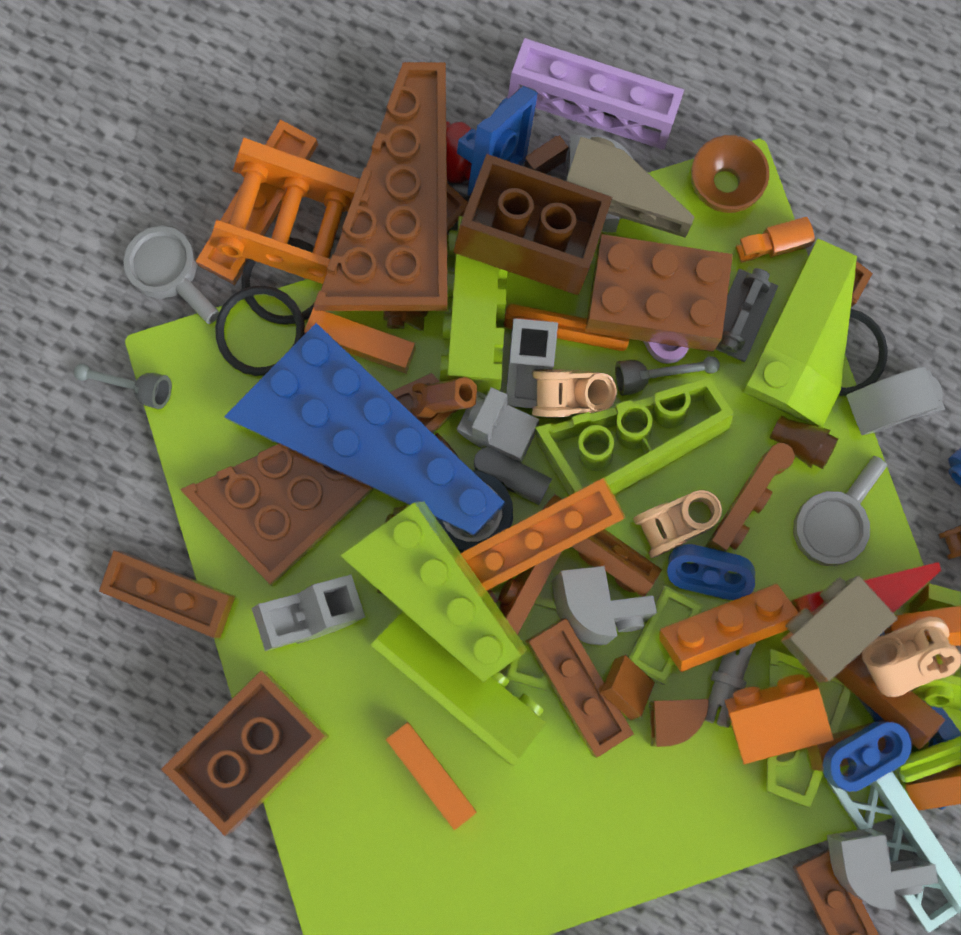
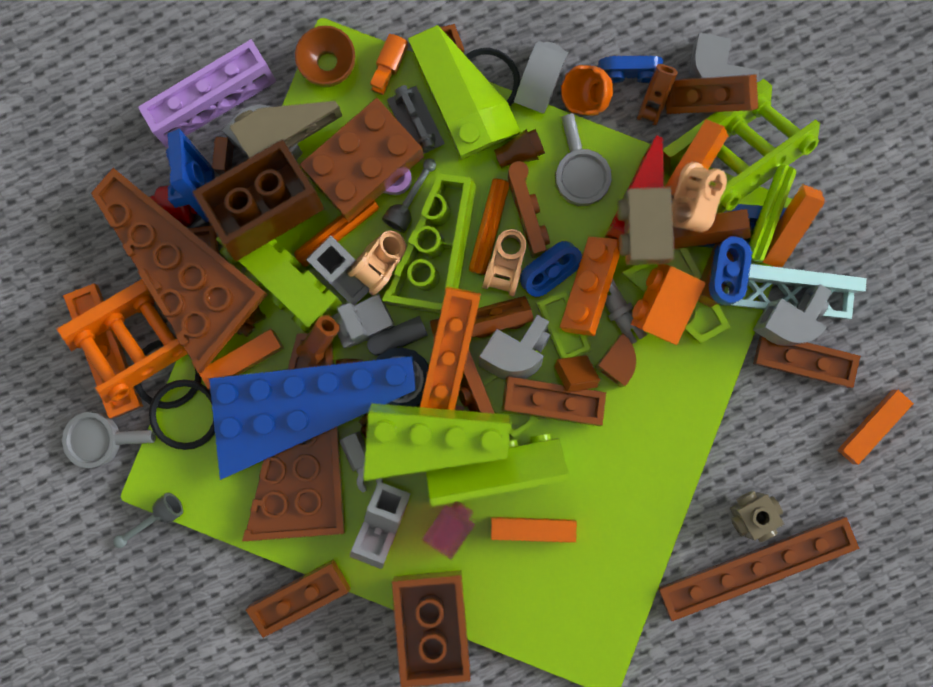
camera: 45 degrees left, 5 degrees up
none -> light grey bar [339,431,383,493]
none -> clear pink brick [422,501,475,560]
none -> orange axle [469,178,509,275]
none -> orange hair [561,65,613,116]

